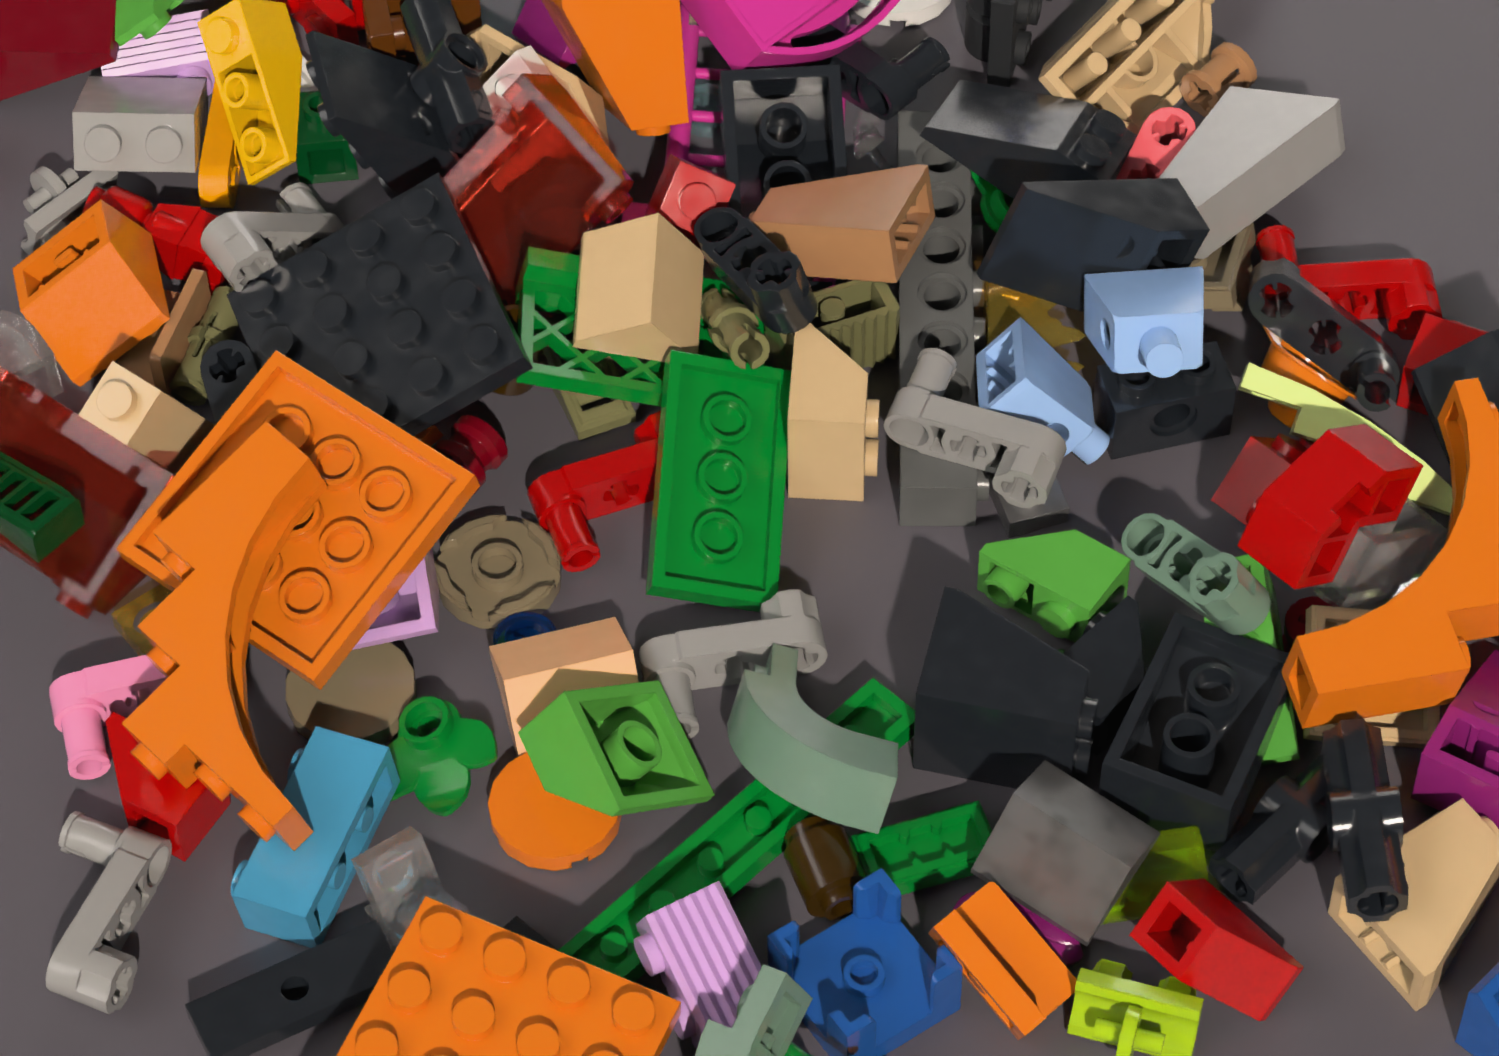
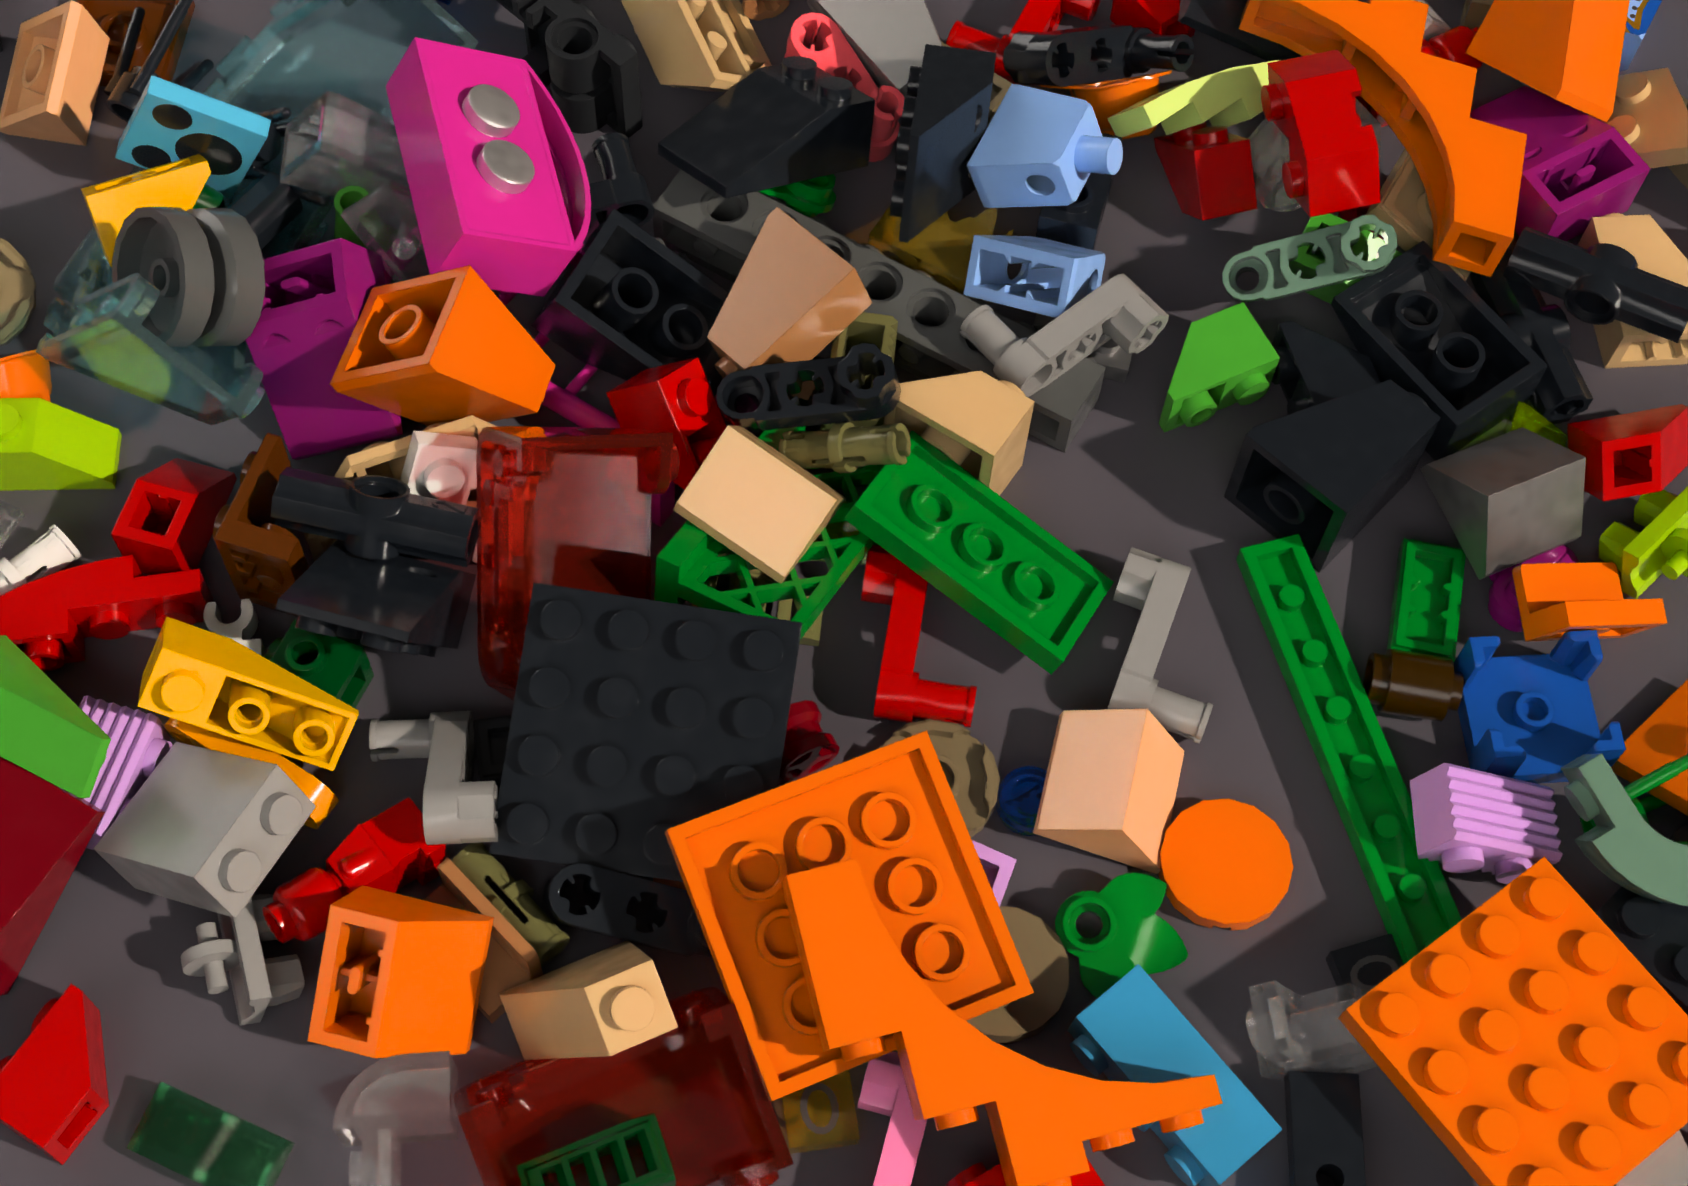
camera: 65 degrees left, 10 degrees up
bright green slope [518,680,715,817] -> none
sand green arch [727,643,898,834] -> none

